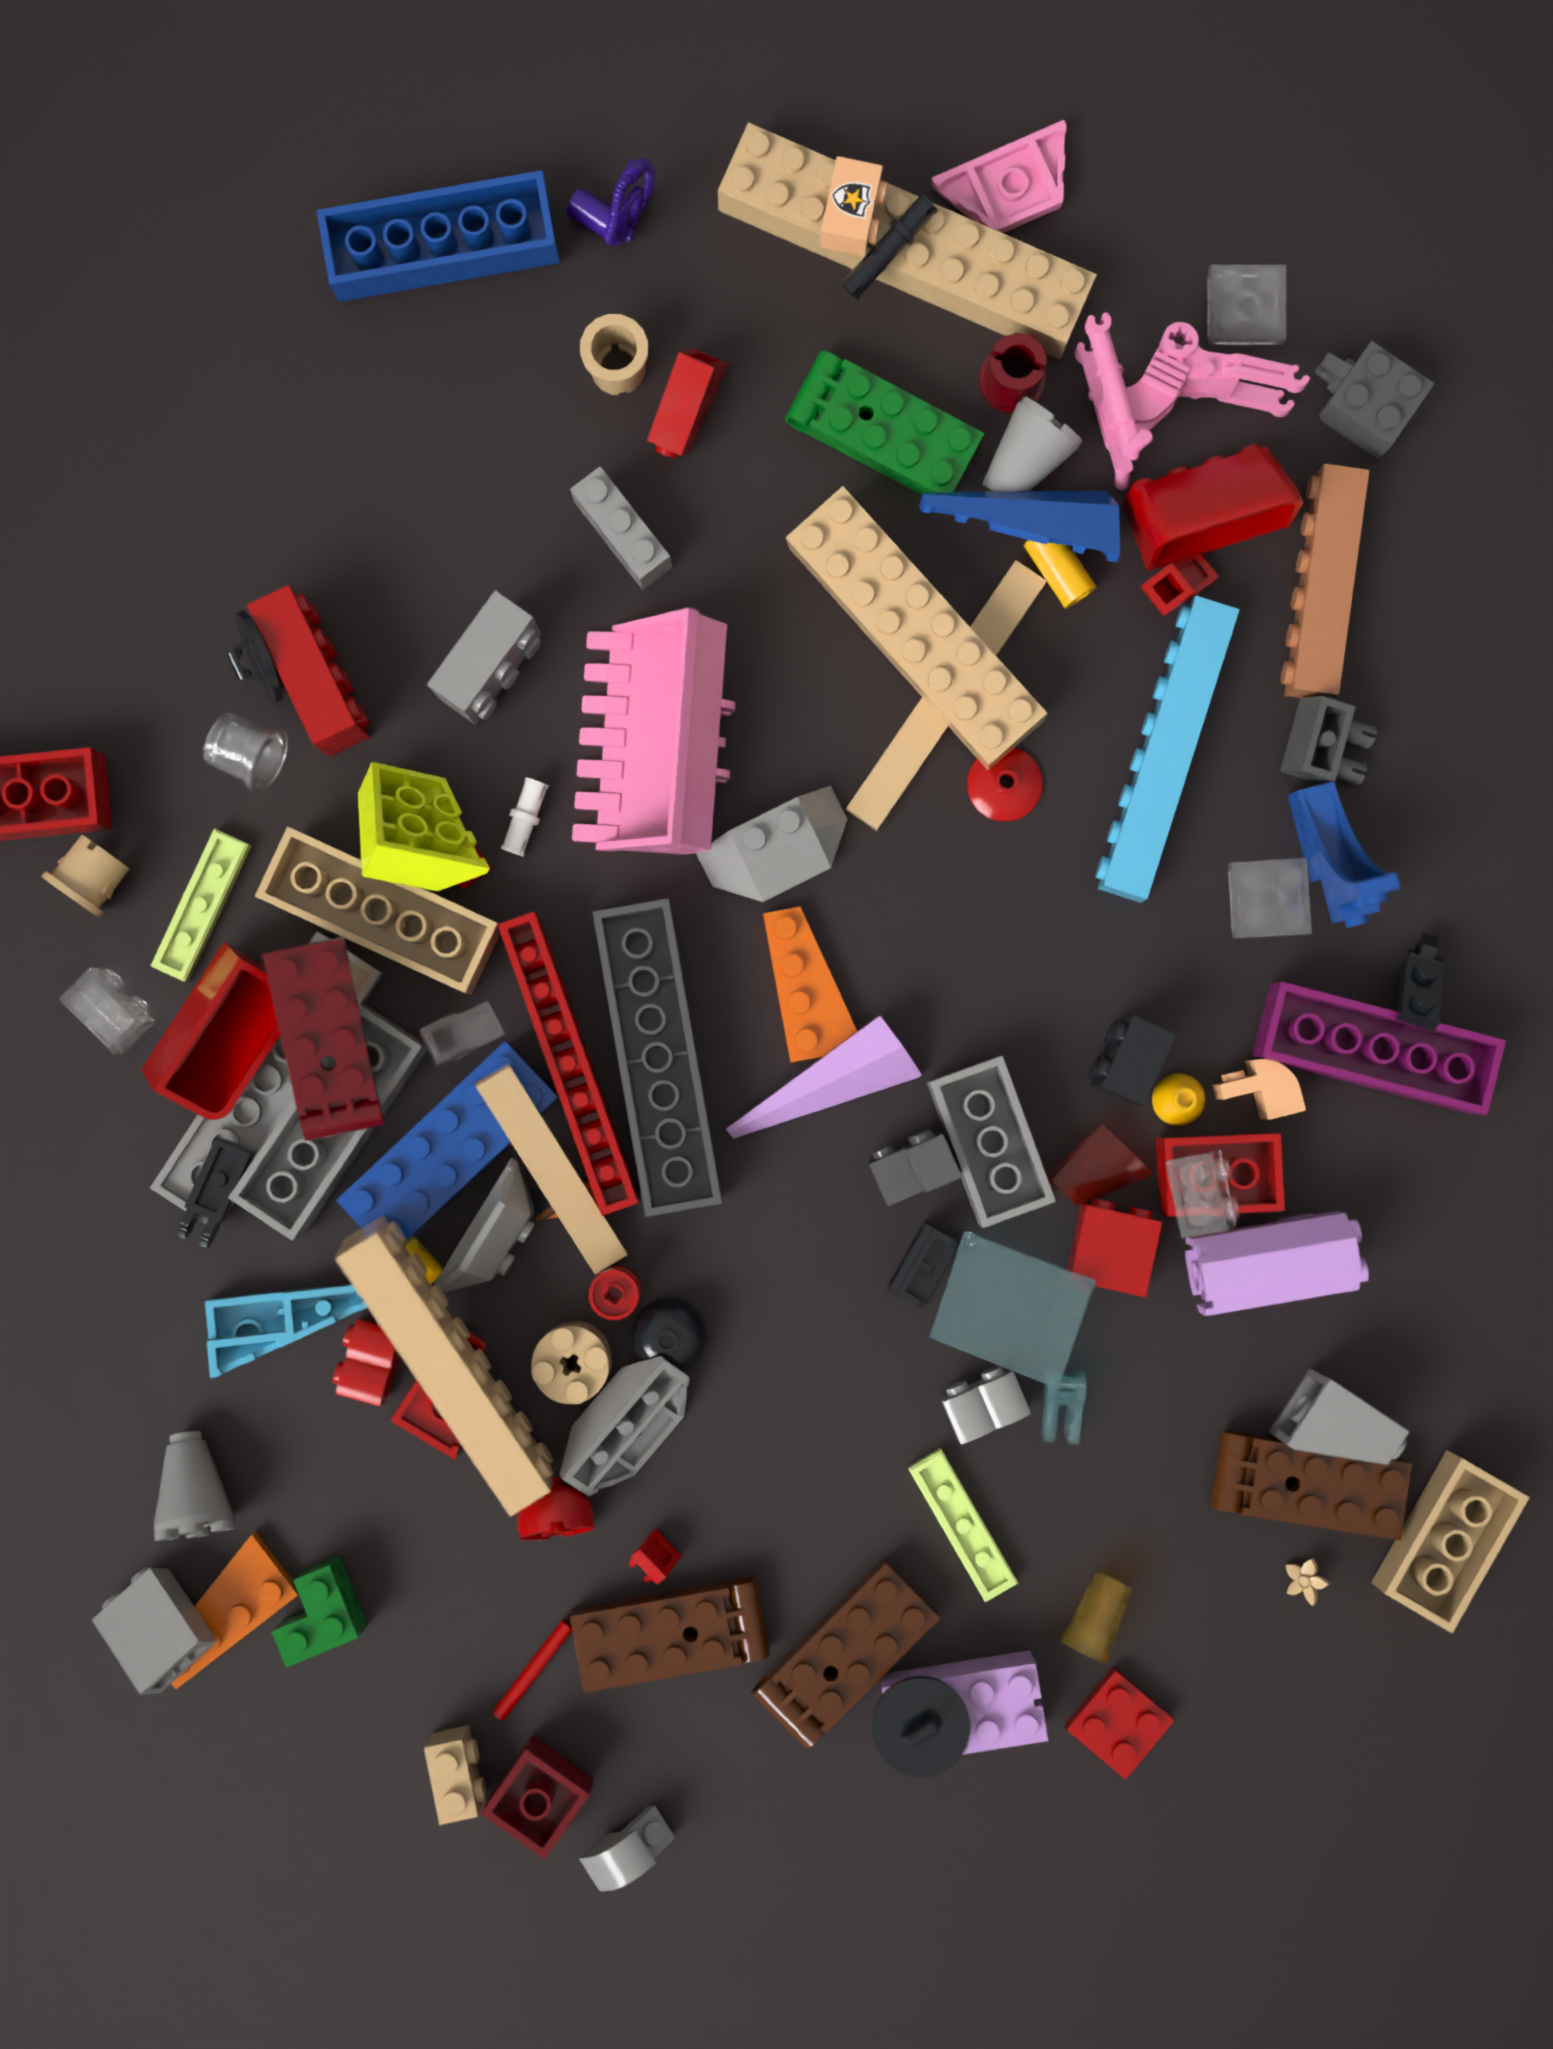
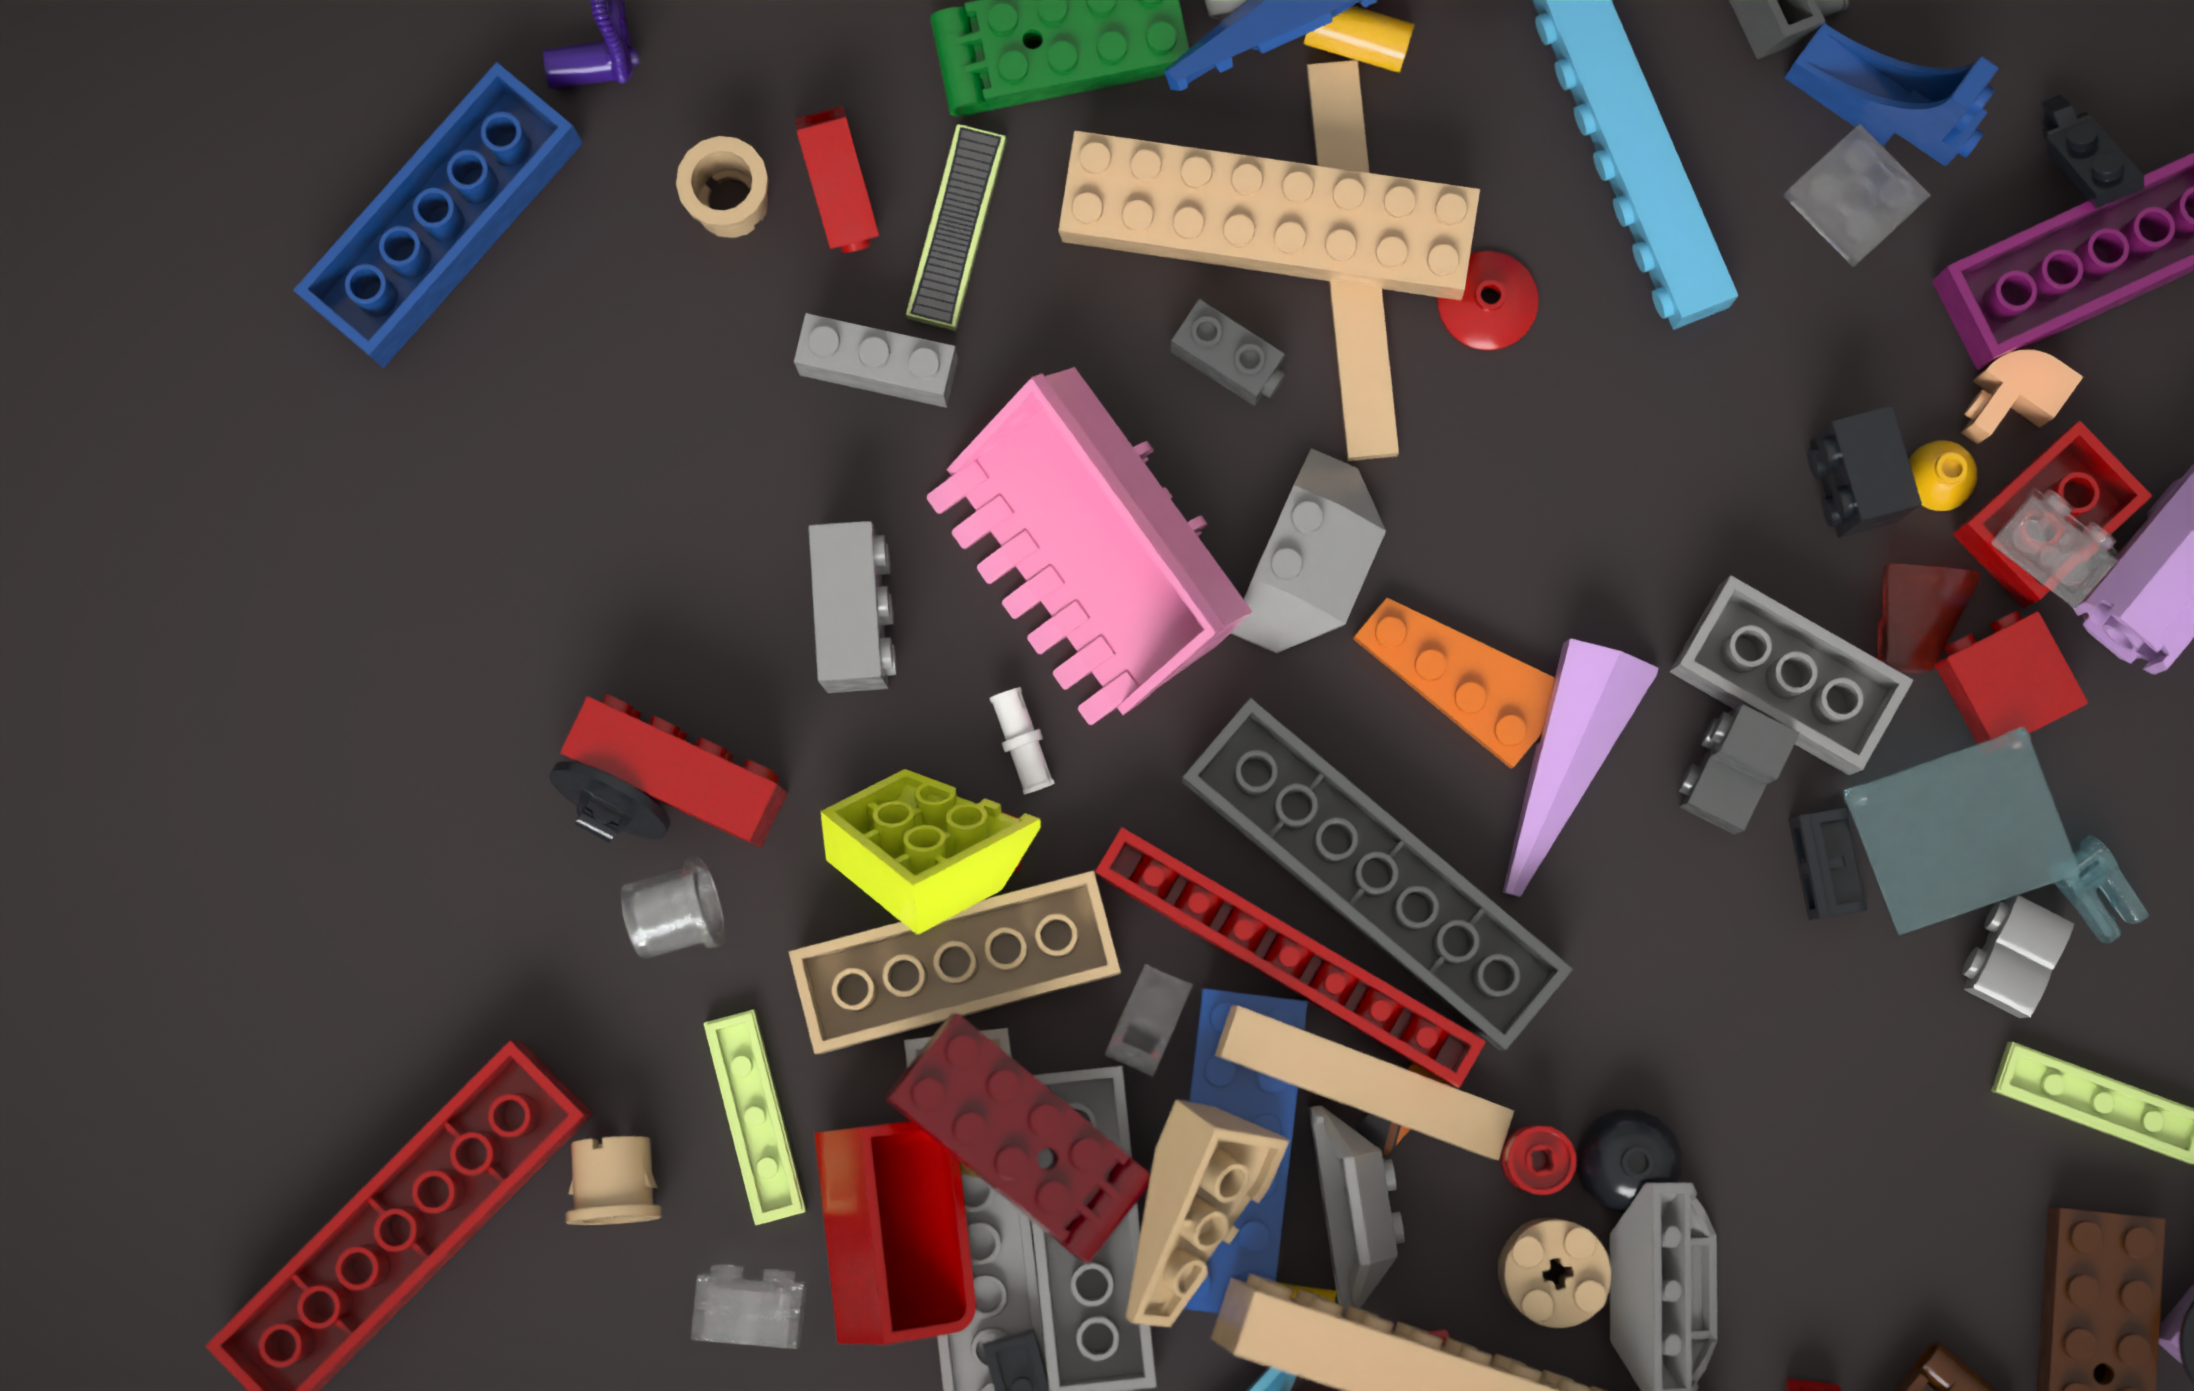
camera: 35 degrees left, 5 degrees down
none -> tile [906,124,1006,331]
none -> tan wedge [1126,1100,1289,1327]
none -> dark grey brick [1170,299,1287,406]

